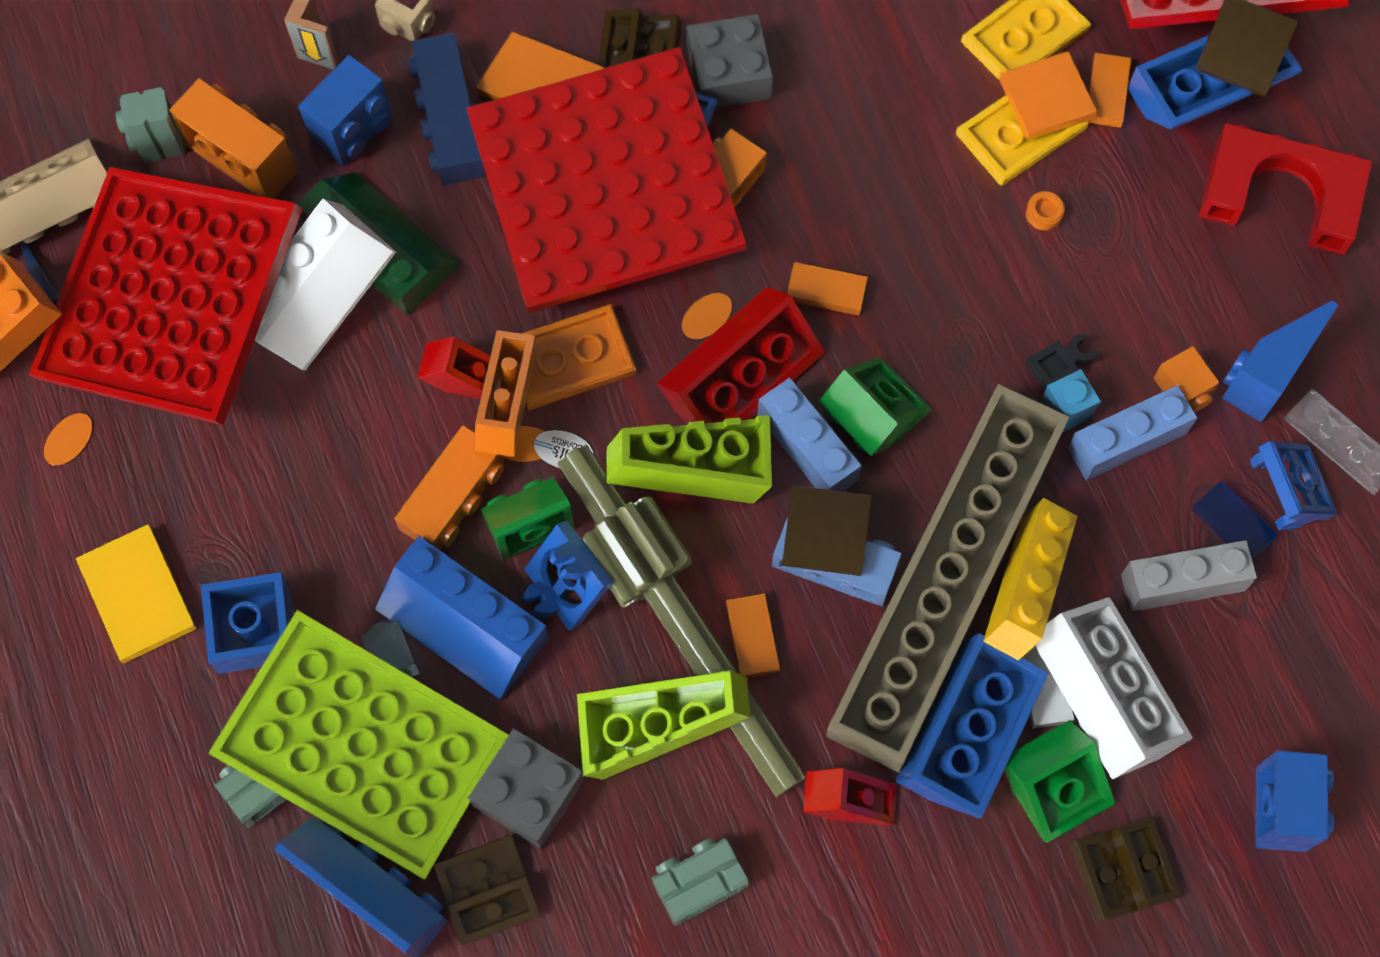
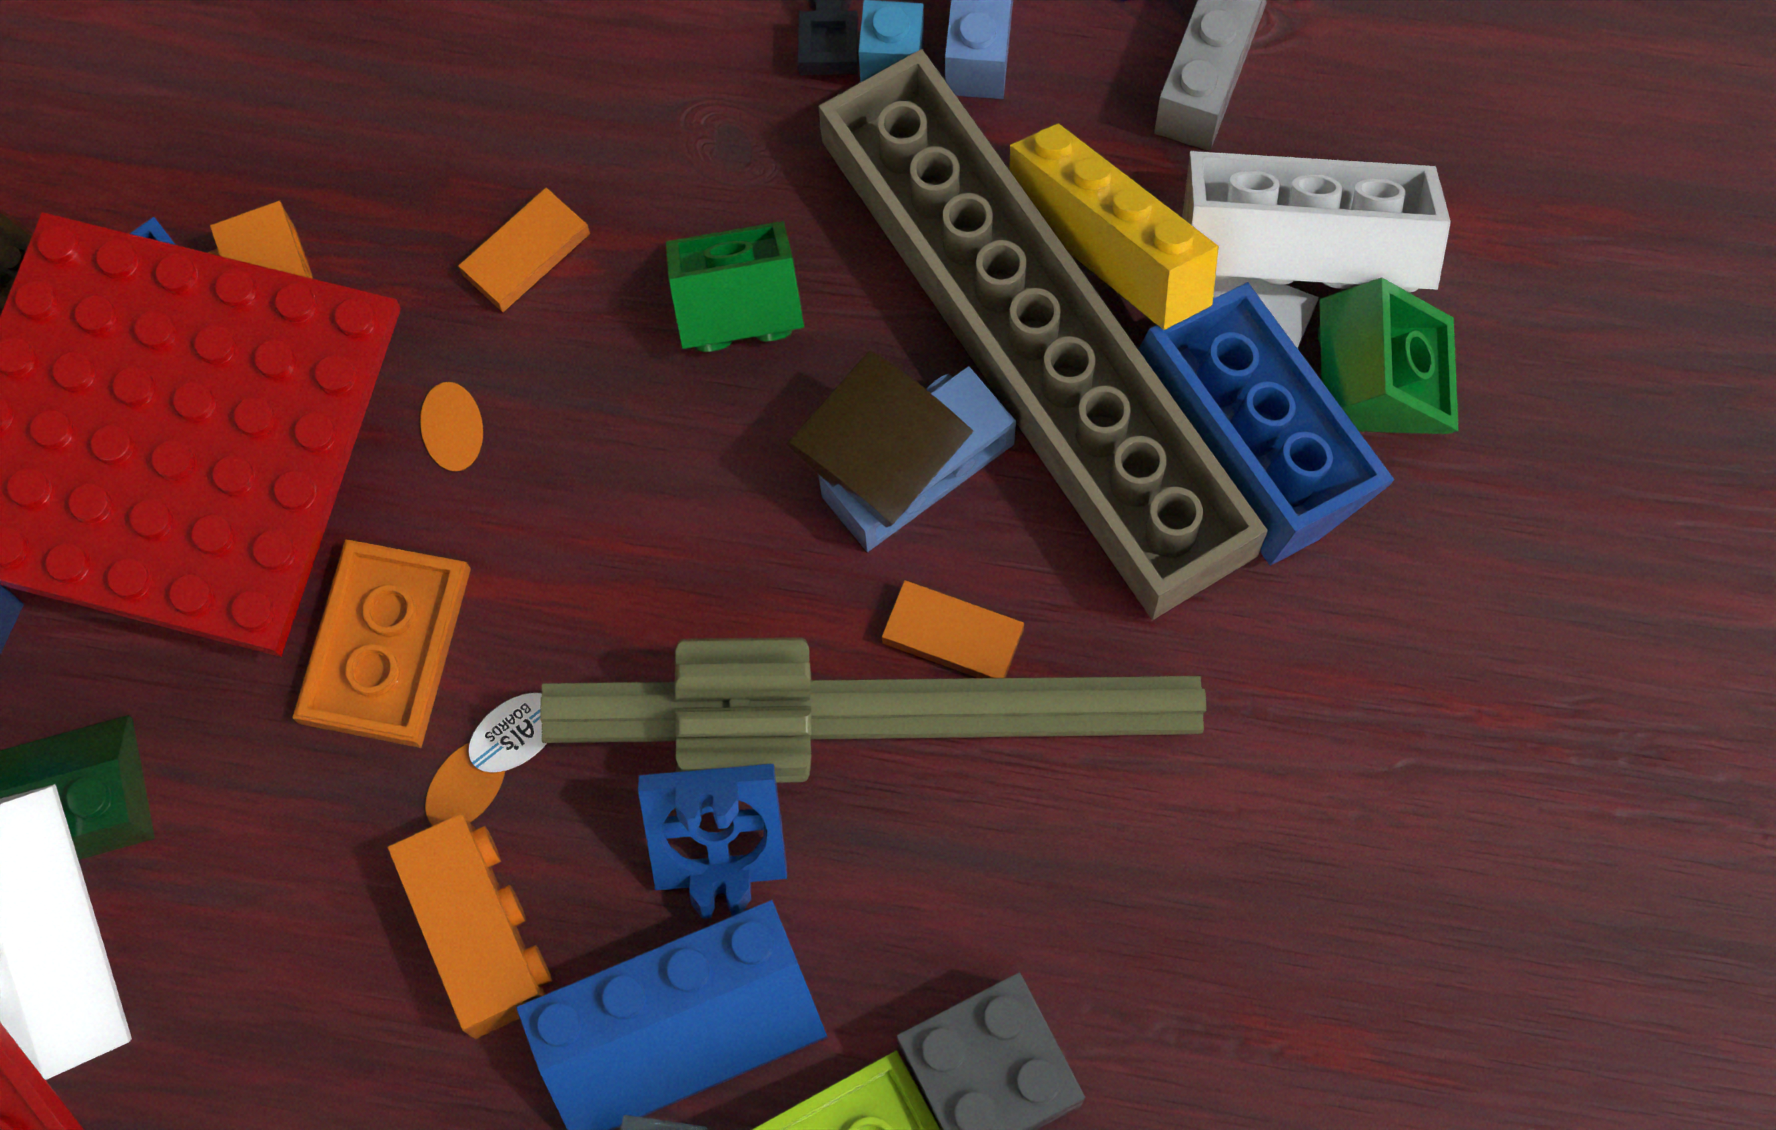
camera: 55 degrees left, 0 degrees up
red slope [417,336,491,399] -> none
orange brick [475,330,535,457] -> none
green slope [481,477,575,561] -> none
lime wedge [577,671,751,780] -> none
lime wedge [607,415,772,504] -> none
sand green brick [652,837,749,927] -> none
red slope [656,287,826,424] -> none
dark grey brick [686,14,773,108] -> none
medium blue brick [757,378,861,491] -> none
red slope [803,768,897,826] -> none
dark brown slope [1069,818,1182,923] -> none
blue brick [1255,751,1334,852] -> none

